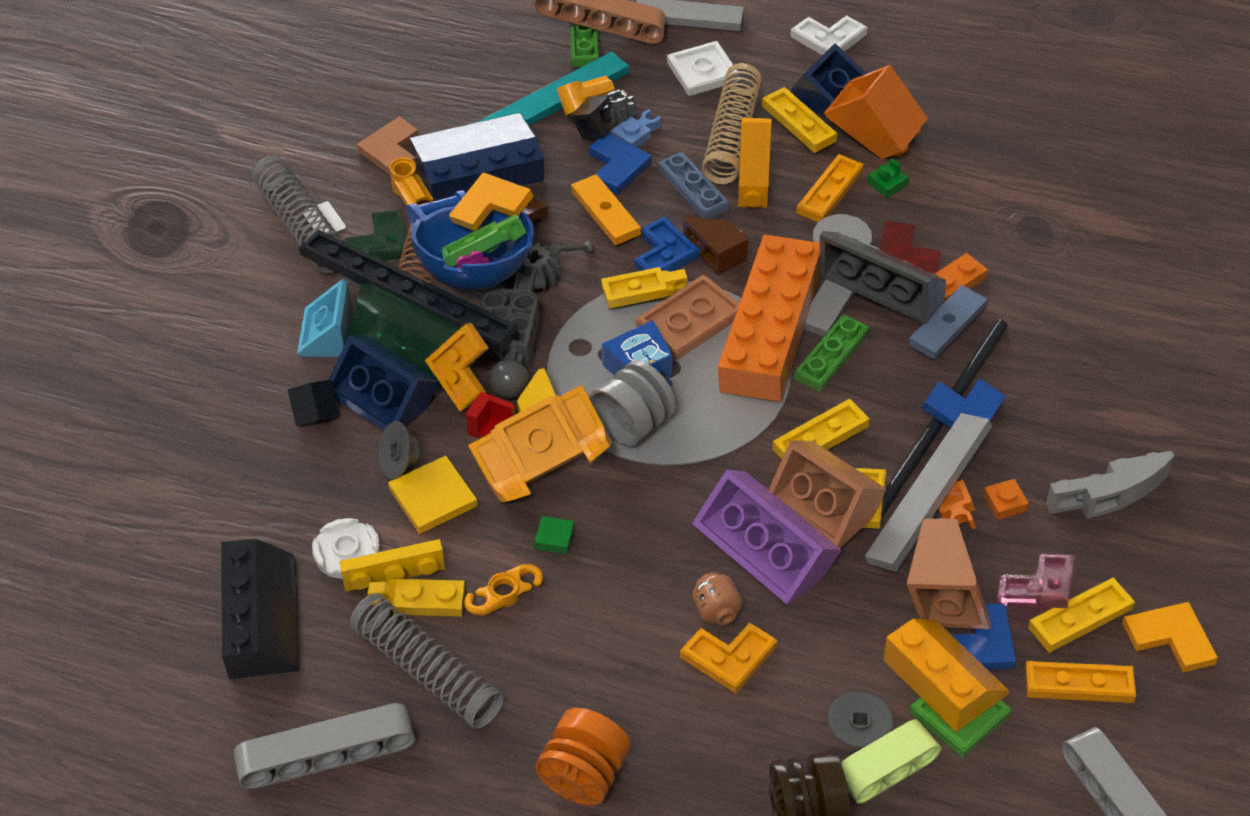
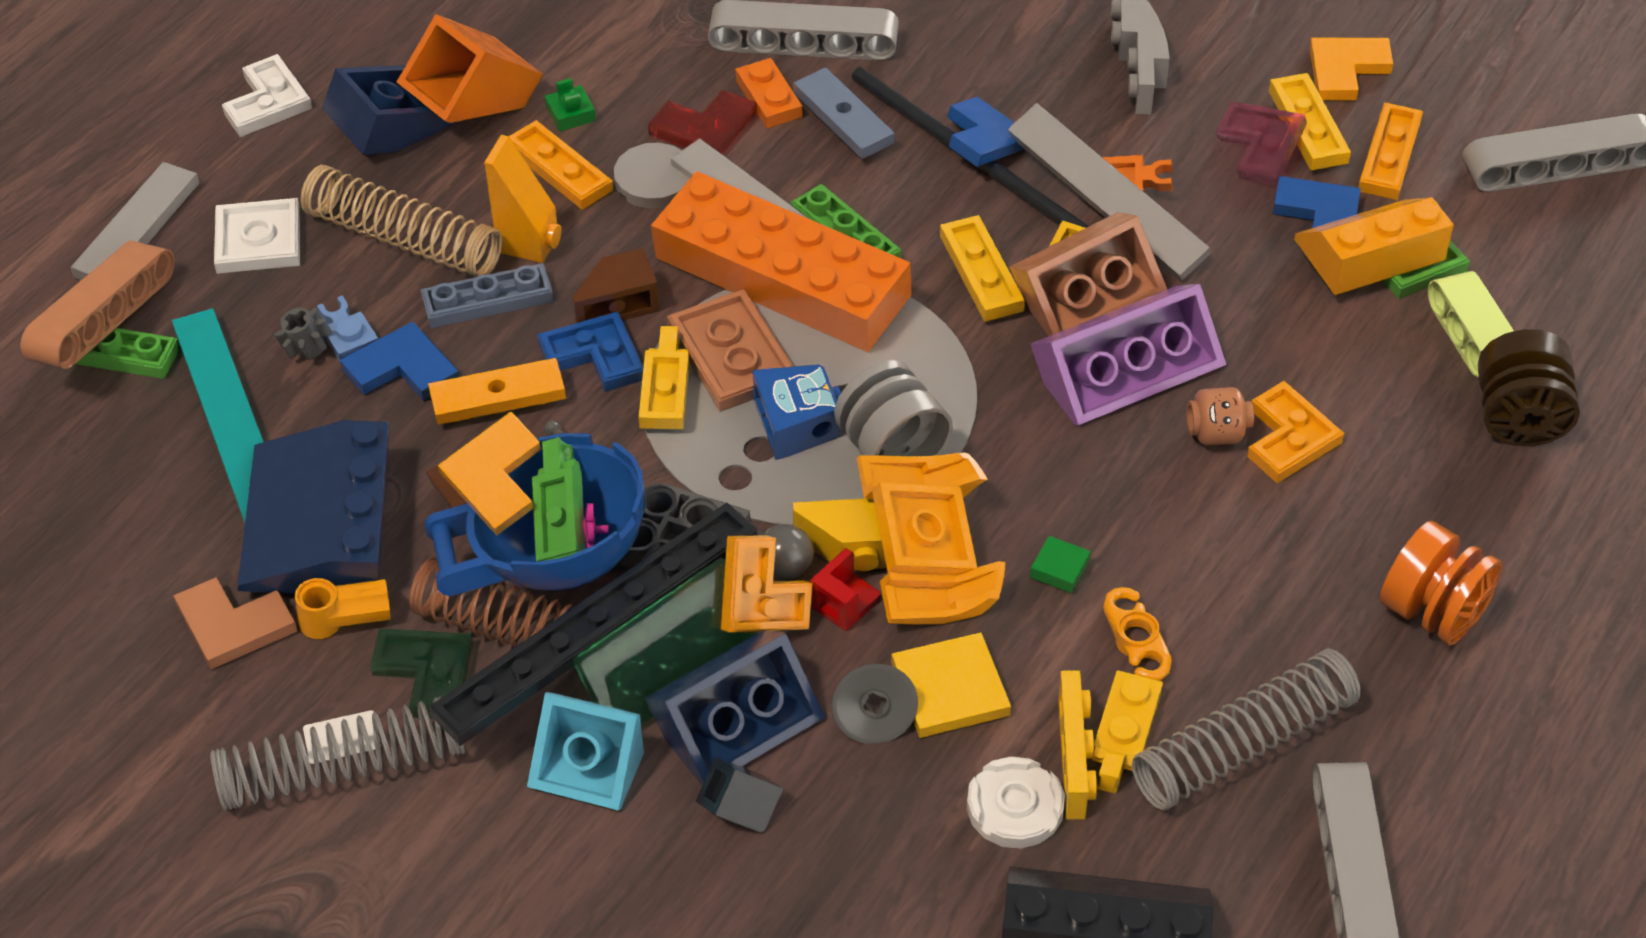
camera: 75 degrees left, 0 degrees up
light orange piece [556,76,615,116] -> none
black panel [570,95,611,139] -> none
yellow plate [762,87,837,153] -> none
dark grey slope [820,231,946,324] -> none
dark grey piece [828,691,893,747] -> none
nougat slope [907,518,991,629] -> none
orange plate [983,479,1029,520] -> none
none -> light grey beam [707,0,899,60]

